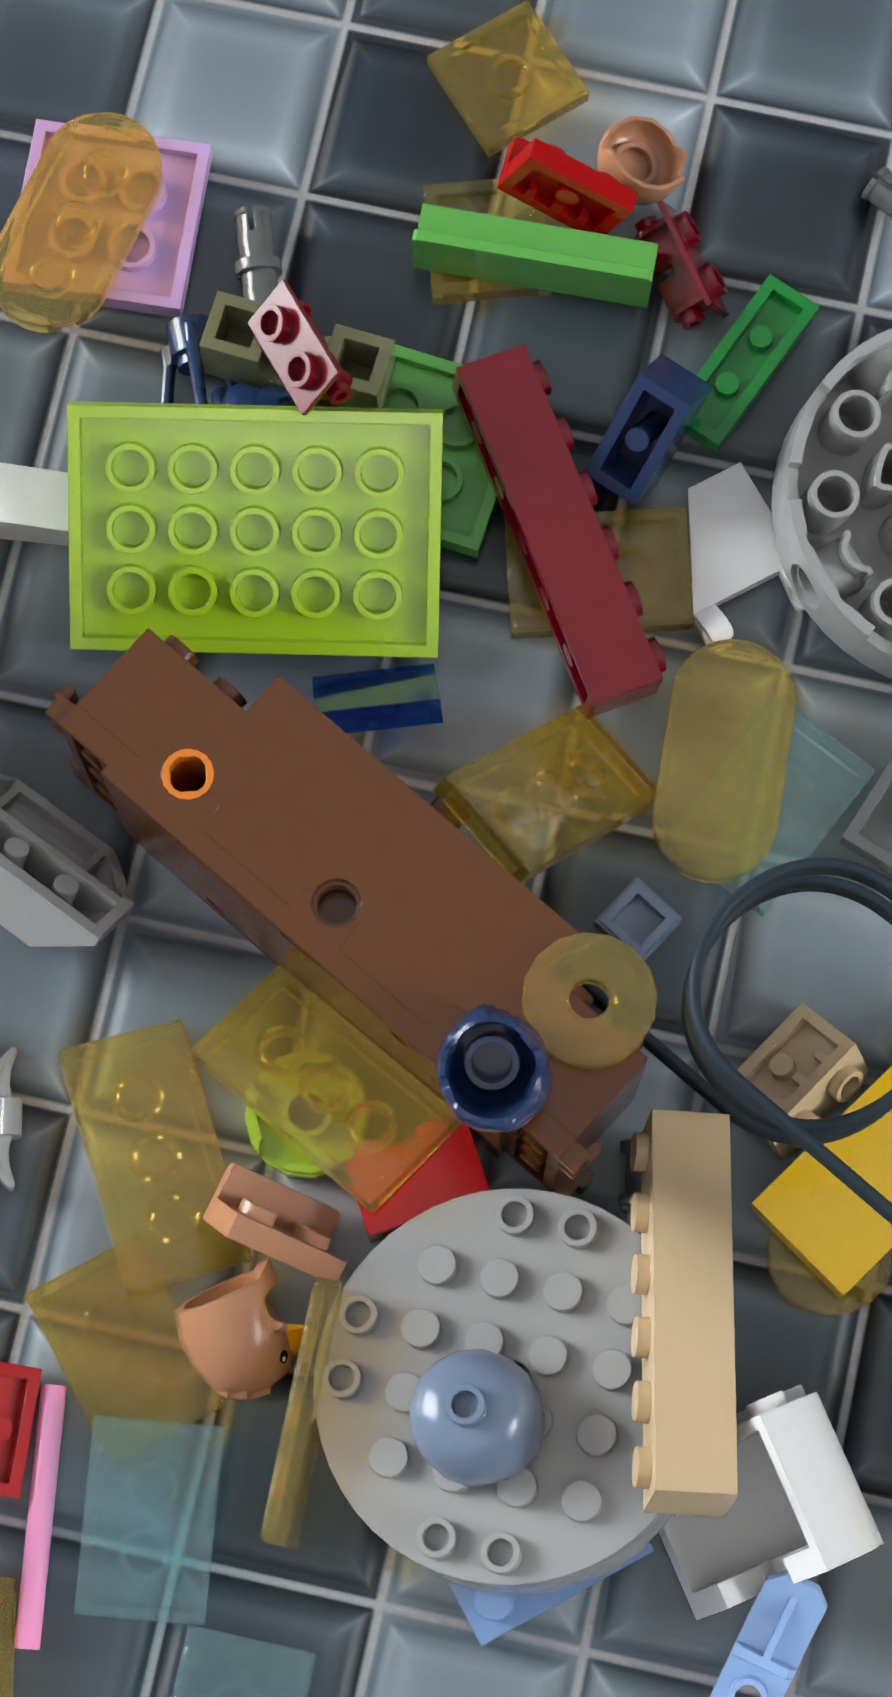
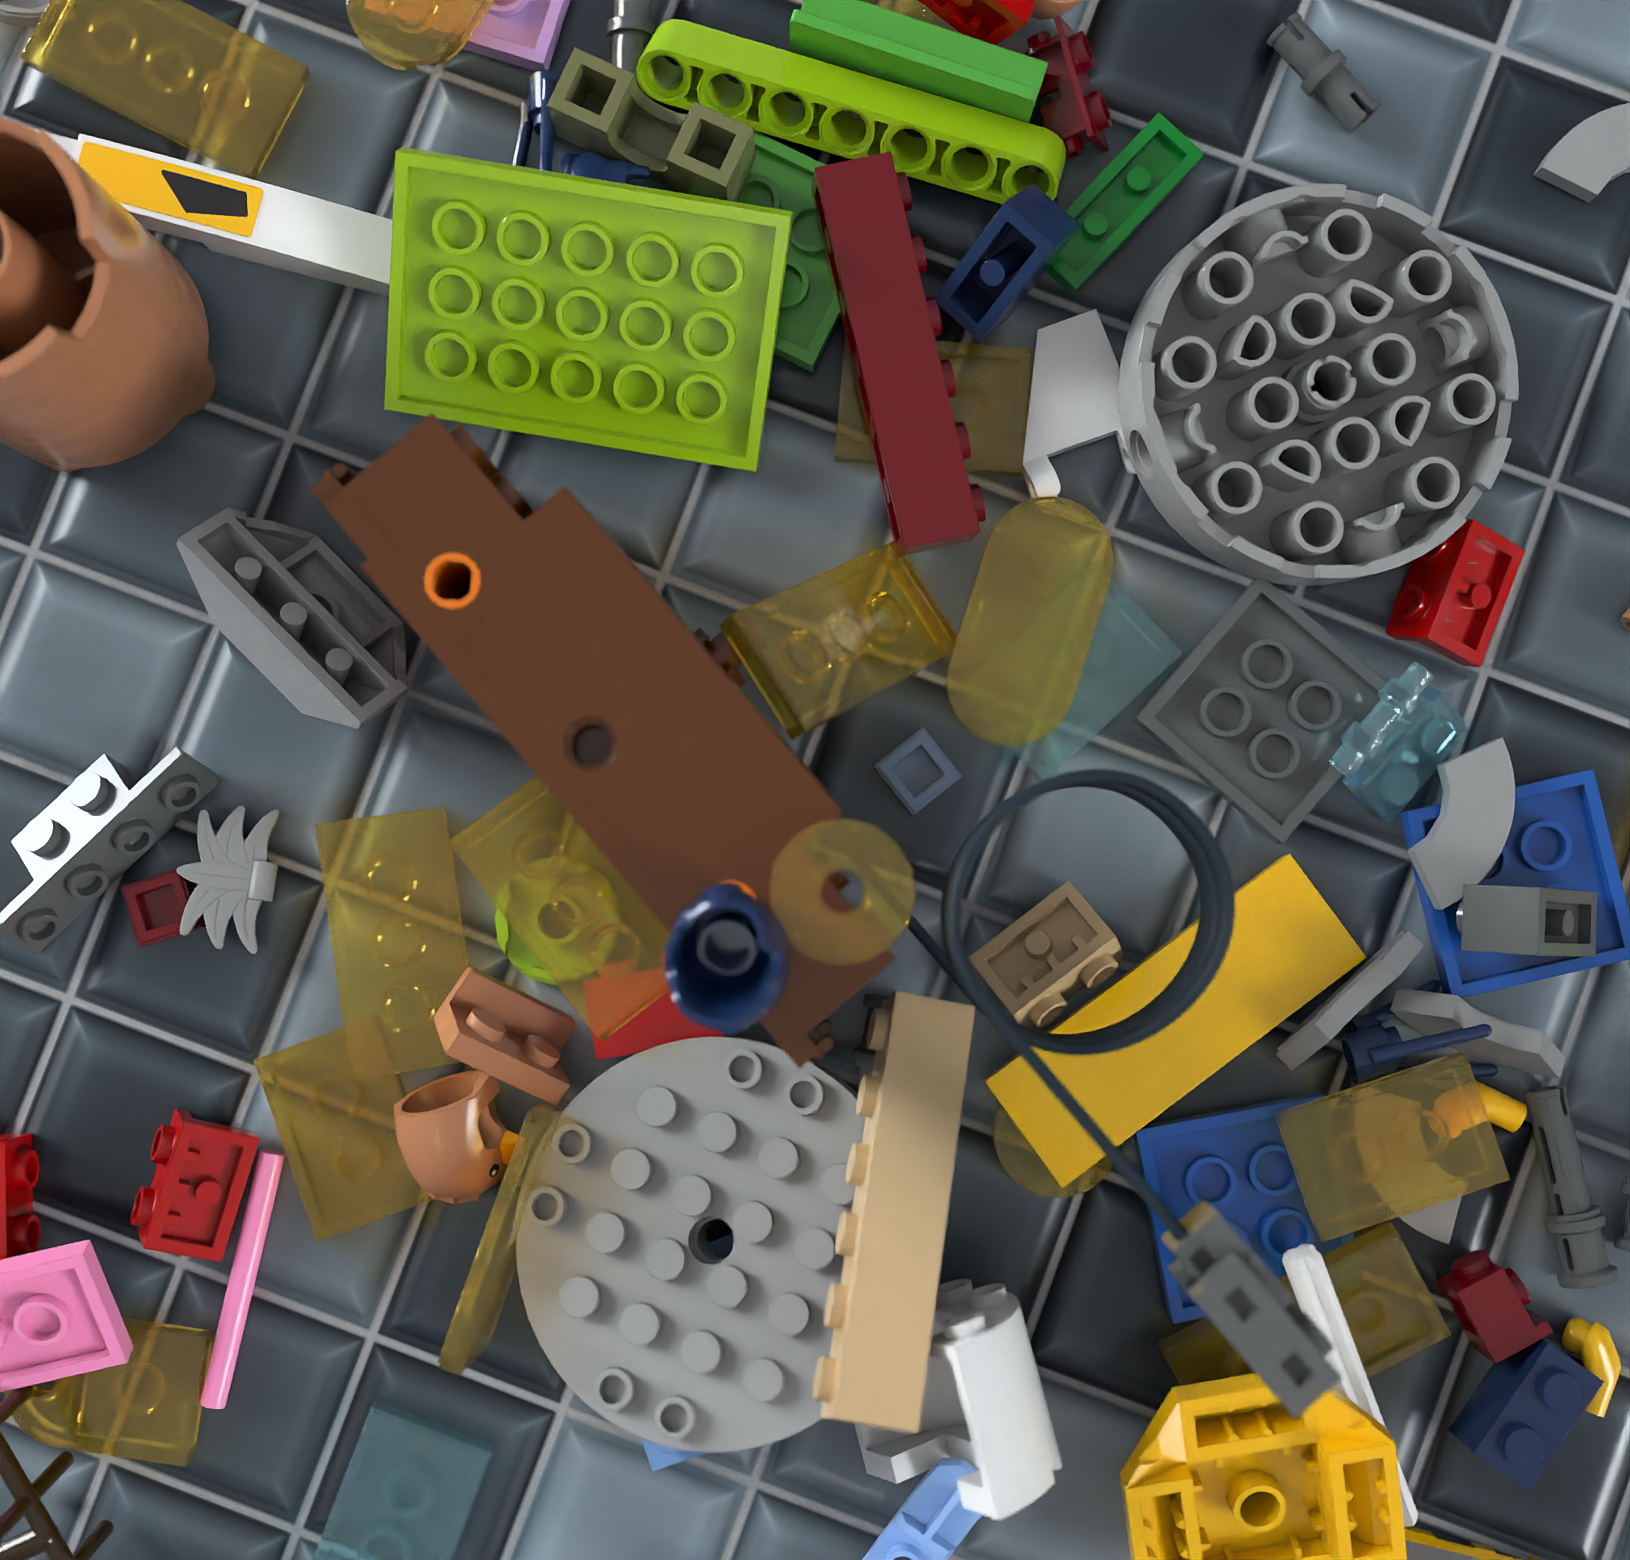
camera: 10 degrees right, 10 degrees up
clear light blue tile [74,1414,224,1625] -> none
hinge [248,280,353,415] -> none
clear blue tile [312,663,443,733] -> none
sand blue cylinder [410,1349,546,1487] -> none
none -> lime beam [636,19,1066,205]

